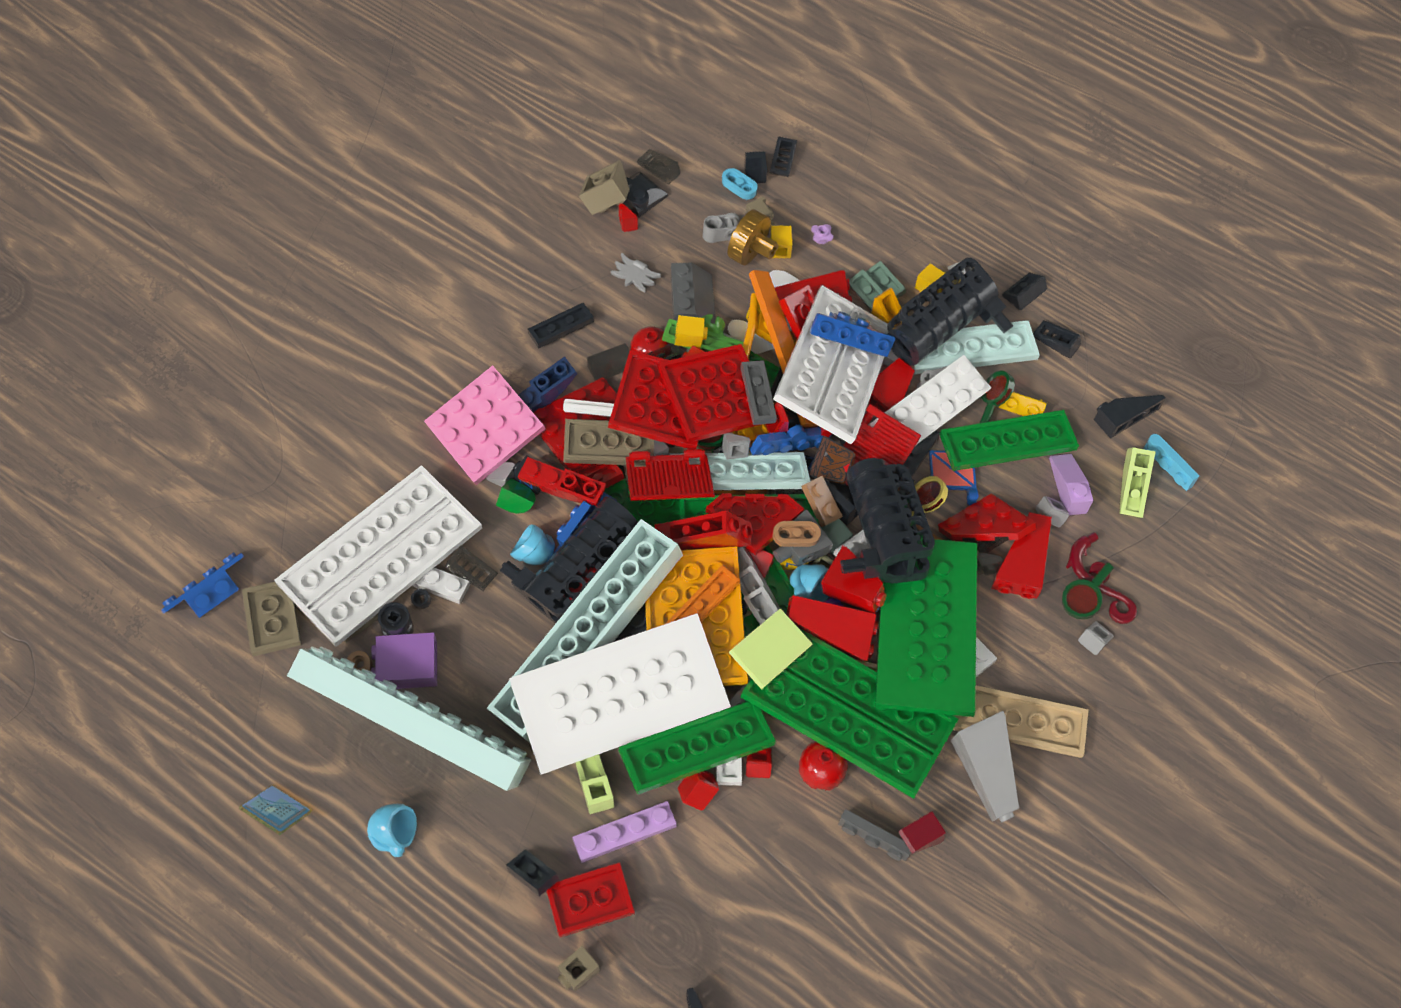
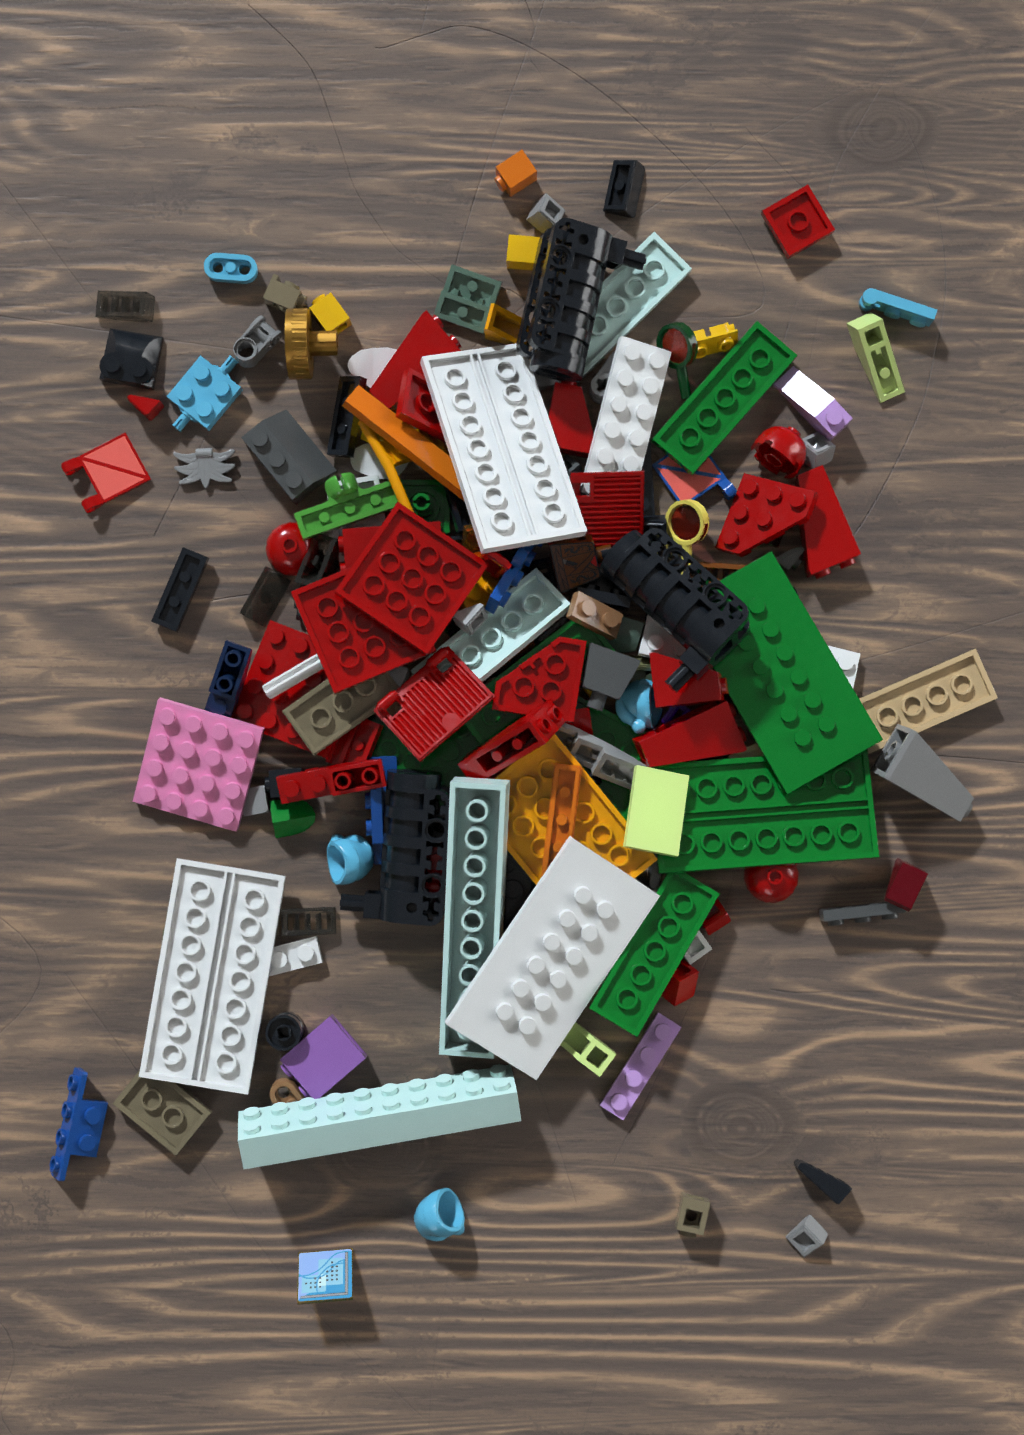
camera: 30 degrees left, 25 degrees up
black hinge [411,589,432,609] -> none
black plate [506,849,559,897] -> none
red plate [546,862,635,938] -> none
dark tan slope [579,160,629,215] -> none
yellow brick [675,315,708,348] -> none
dark grey plate [741,361,777,425] -> none
black panel [744,151,767,183] -> none
black slope [770,136,797,177] -> none
medium nougat plate [773,521,821,547] -> none
blue bracket [810,311,895,357] -> none
lavender plate [811,224,833,244] -> none
black slope [1033,320,1081,359] -> none
piece [1062,563,1114,620] -> none
dark red plant [1066,532,1137,624] -> none
light grey slope [1078,621,1114,655] -> none
black slope [1094,395,1166,439] -> none
none -> flag [61,432,151,513]
none -> medium azure plate [167,355,243,432]
none -> black plate [327,376,367,458]
none -> orange brick [494,150,537,197]
none -> red cylinder [751,426,807,479]
none -> red plate [761,185,835,259]

